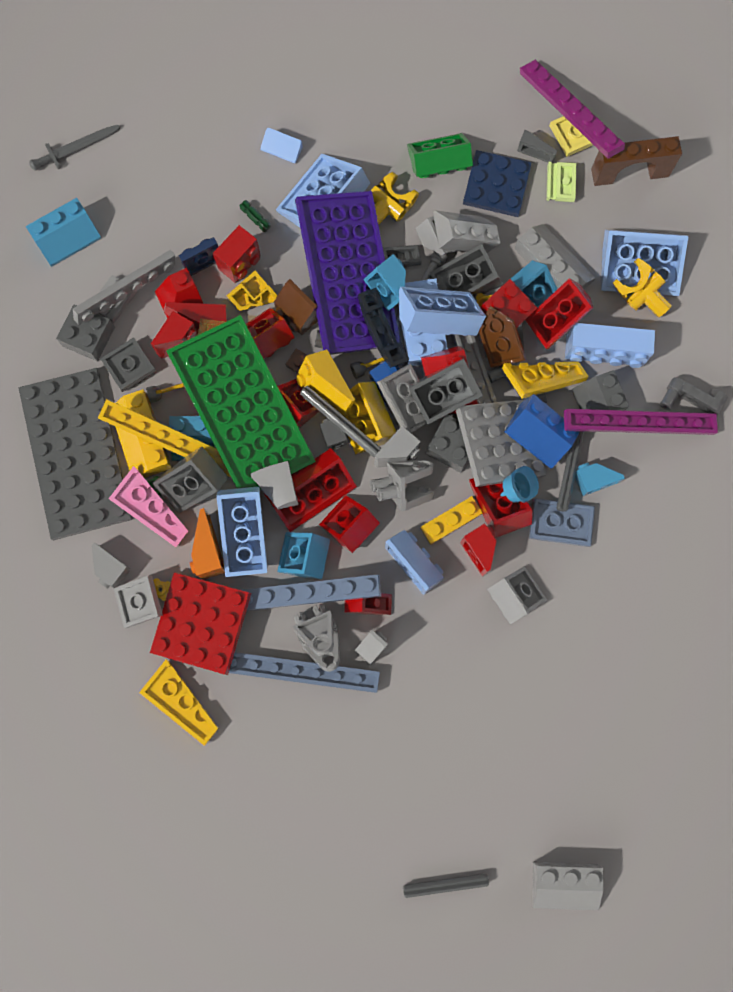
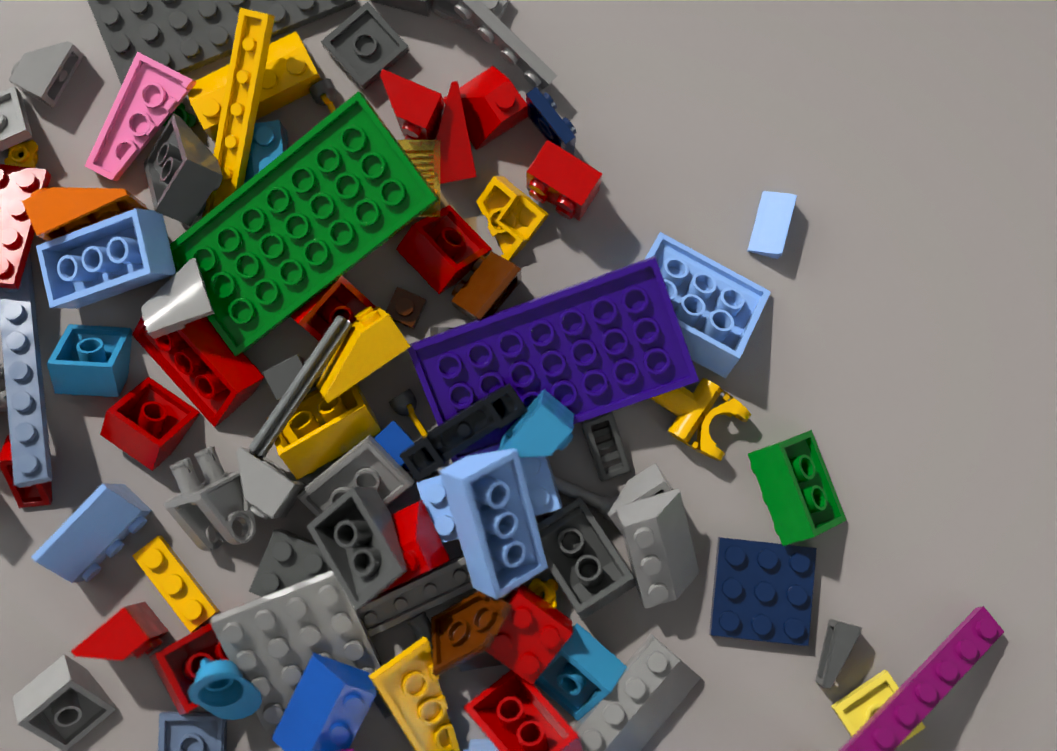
camera: 85 degrees right, 5 degrees up
dark green axle [239,200,271,232] -> none
yellowish green plate [546,162,576,202] -> none

